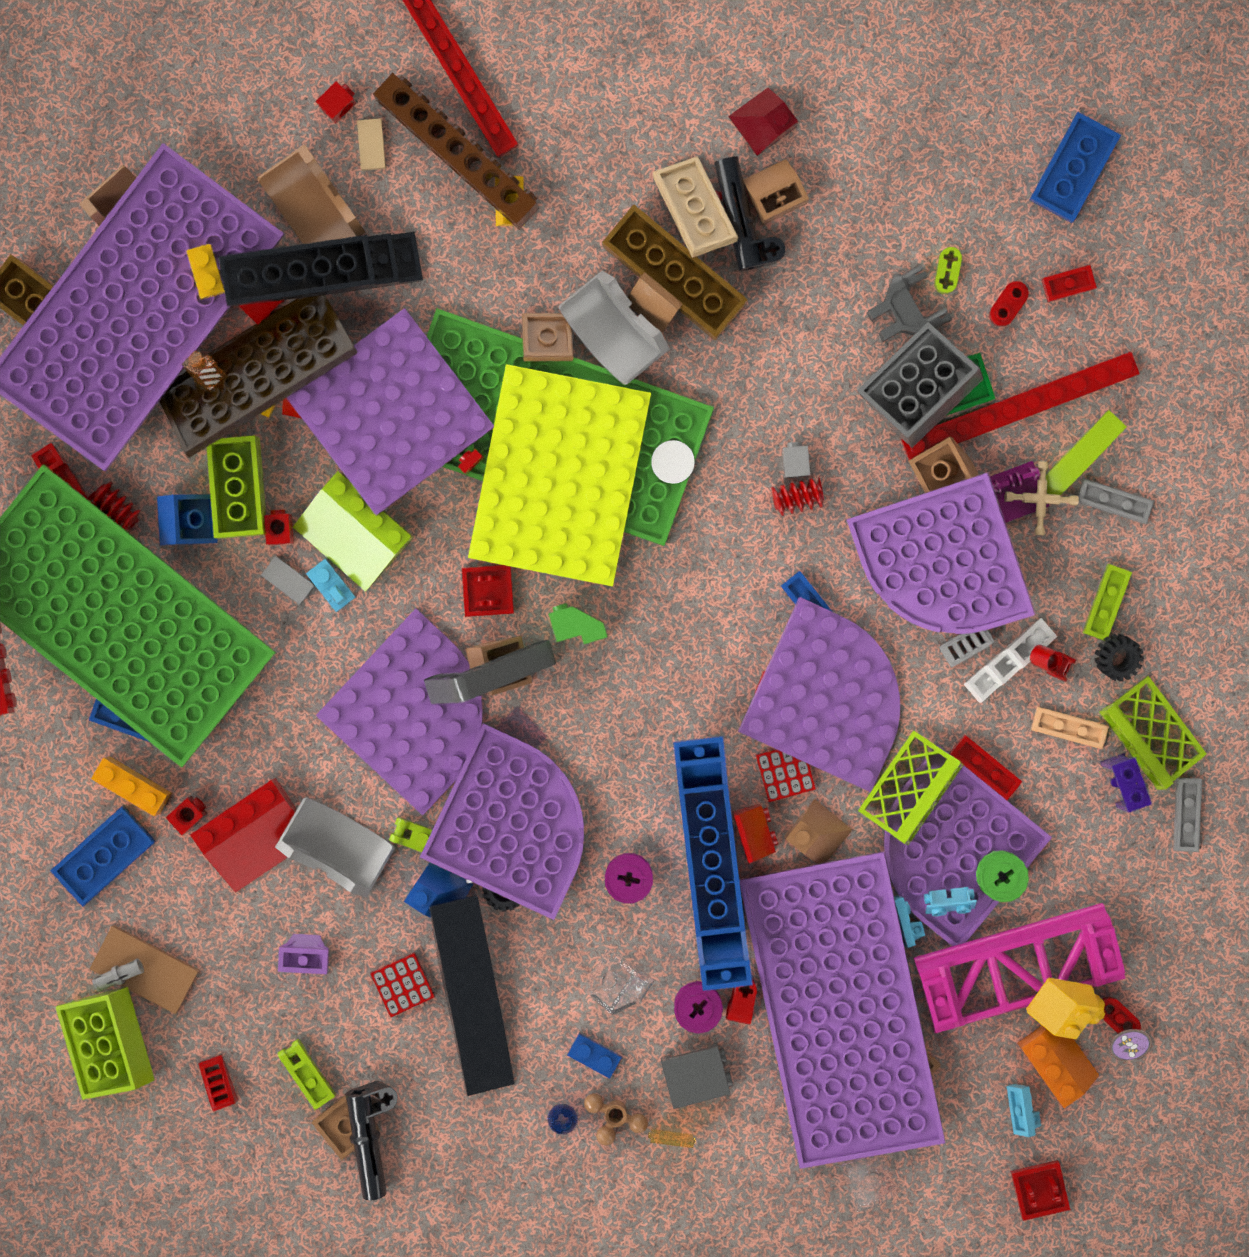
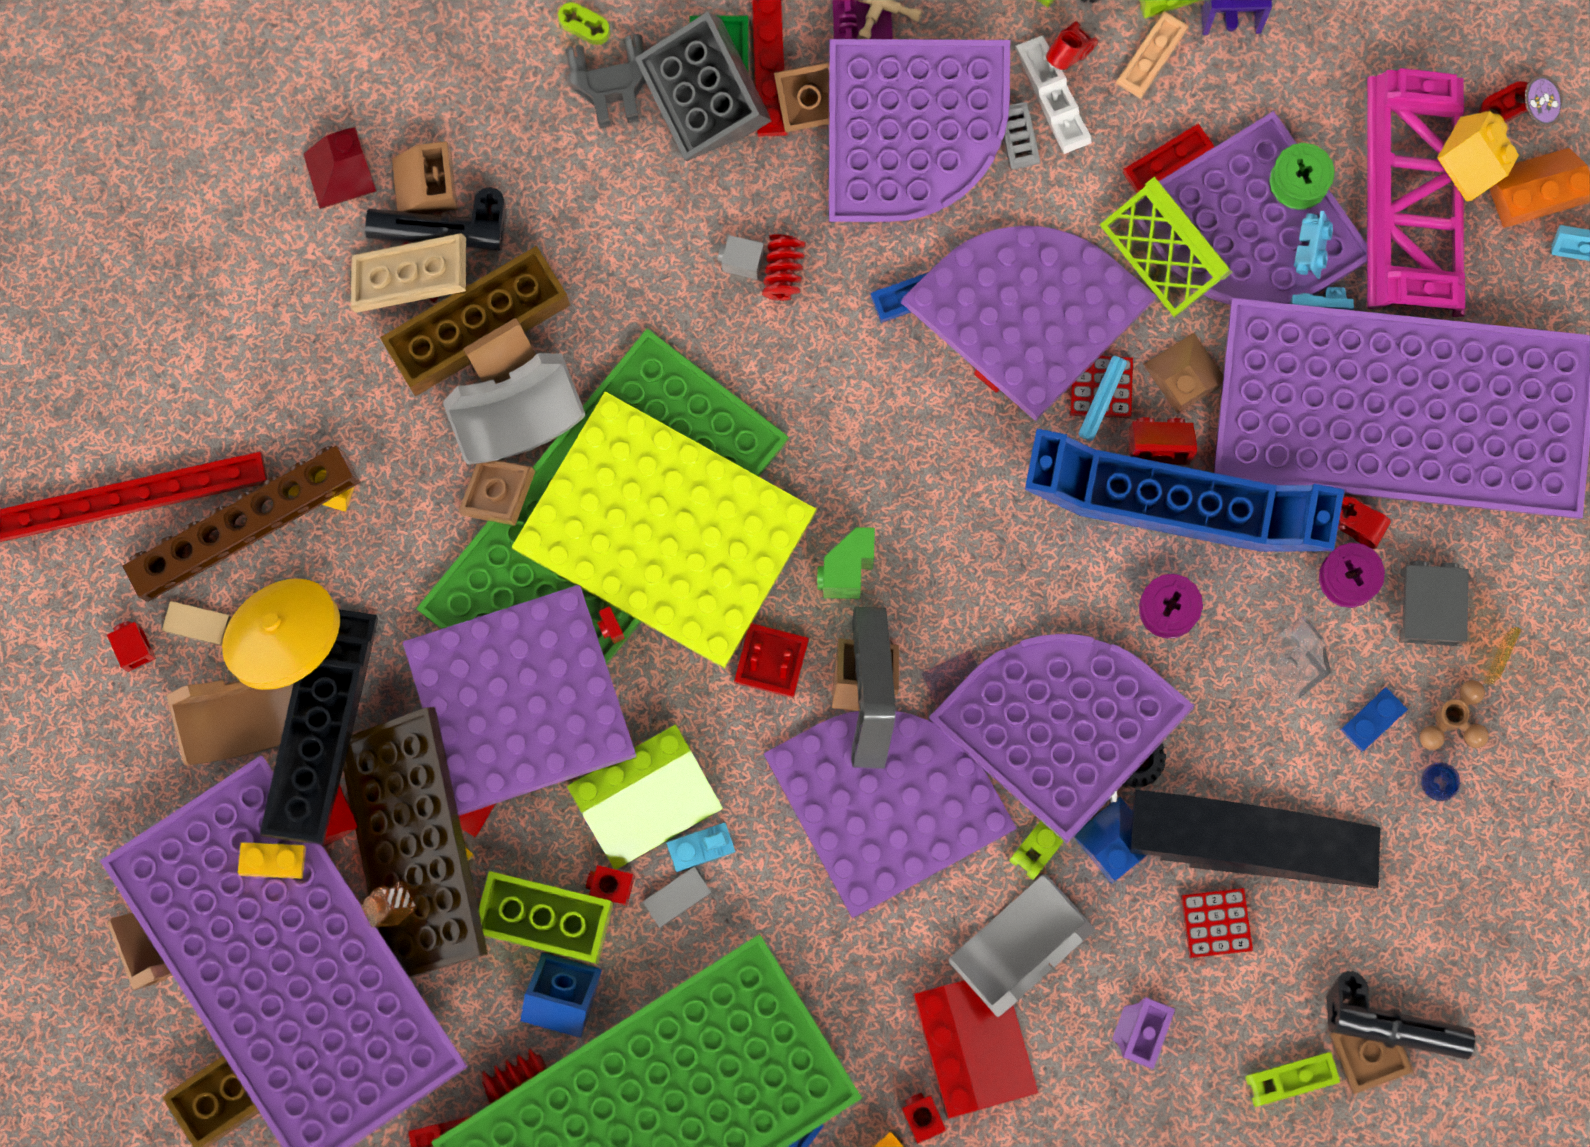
camera: 70 degrees left, 10 degrees down
white sticker [652,440,695,483] -> none
none -> yellow dish [222,579,340,689]
none -> medium azure axle [1079,356,1127,441]

